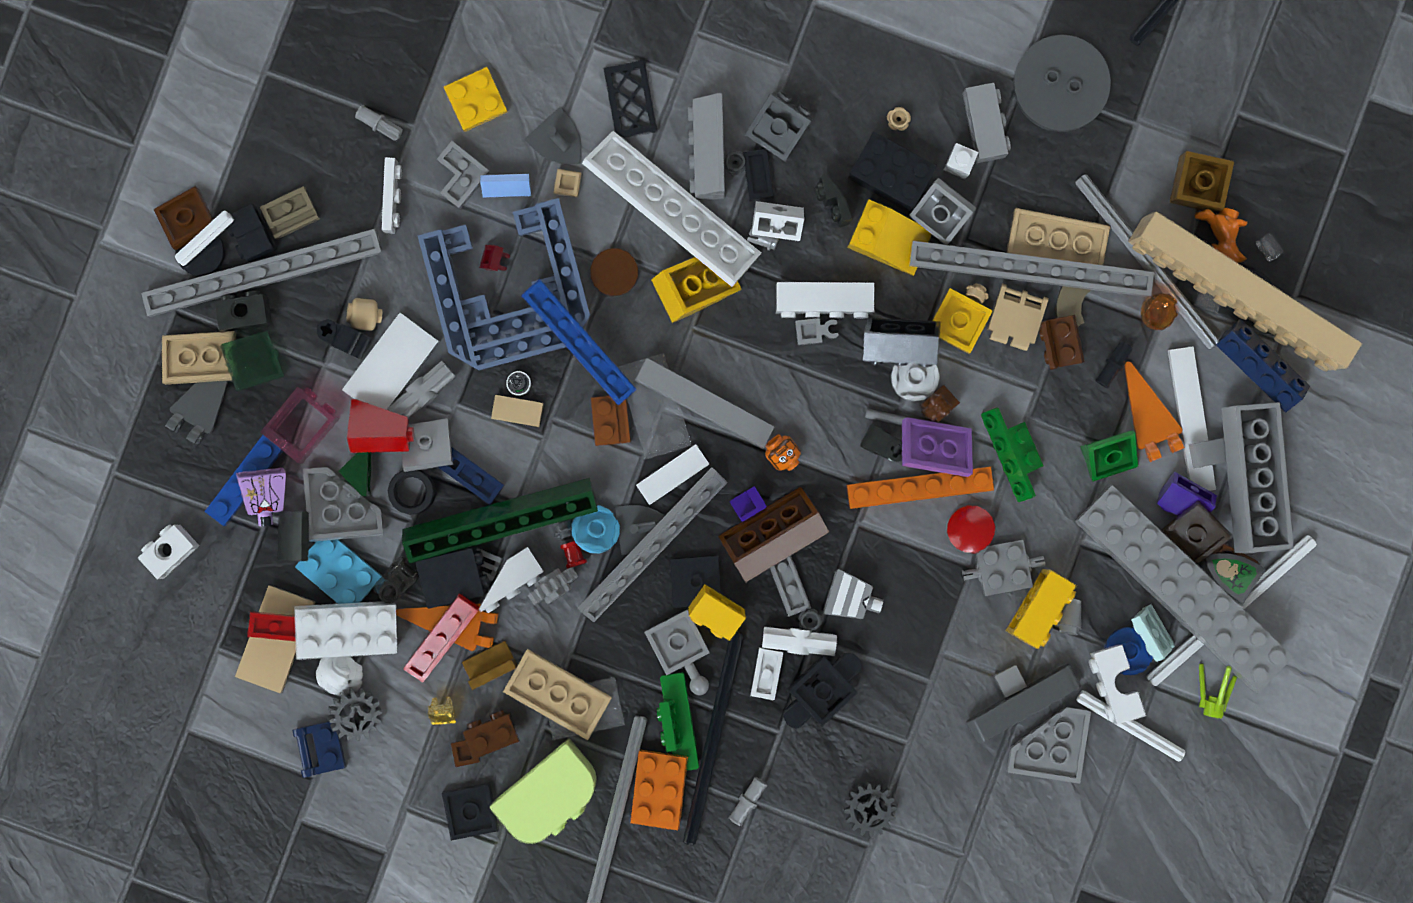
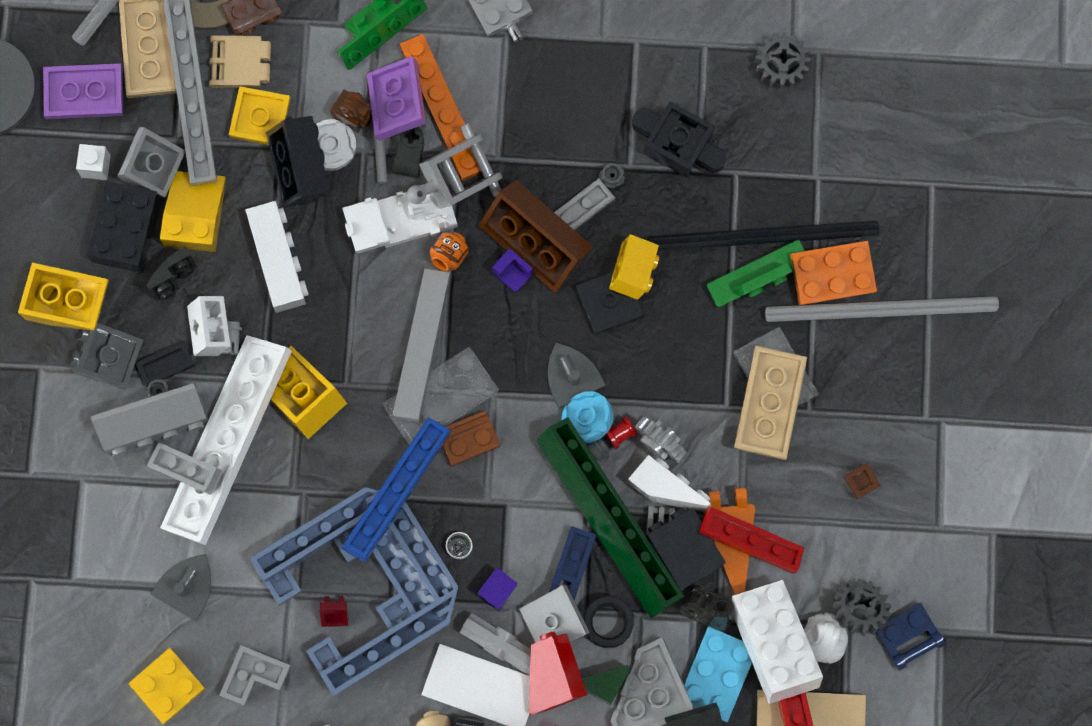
camera: 110 degrees left, 10 degrees down
clear yellow tile [428,696,456,725] -> none
black tile [442,782,499,841] -> none
pearl gold panel [462,640,518,690] -> none
reddish brown bracket [463,710,520,760] -> none
light blue tile [480,174,531,198] -> none
yellowish green brick [490,738,596,843] -> none
tan tile [491,395,544,427] -> none
tan tile [554,169,582,198] -> none
light grey tile [578,467,727,622] -> none
reddish brown tile [590,248,638,297] -> none
black window [603,60,658,138] -> none
white tile [636,444,709,505] -> none
light grey plate [645,609,710,695] -> none
light grey pin [729,777,768,826] -> none
white plate [750,647,783,700] -> none
white piece [762,626,837,656] -> none
light grey plate [795,318,839,345] -> none
torso [823,568,883,619] -> none
tan plate [887,107,911,131] -> none
red dish [947,505,996,554] -> none
light grey brick [963,83,1011,163] -> none
tan plate [965,283,989,305] -> none
none -> yellow slope [18,263,109,331]
none -> medium lavender plate [43,63,123,119]
none -> light grey plate [147,442,222,495]
none -> white piece [343,184,458,253]
none -> light grey piece [407,123,503,209]
none -> dark purple panel [477,568,517,612]

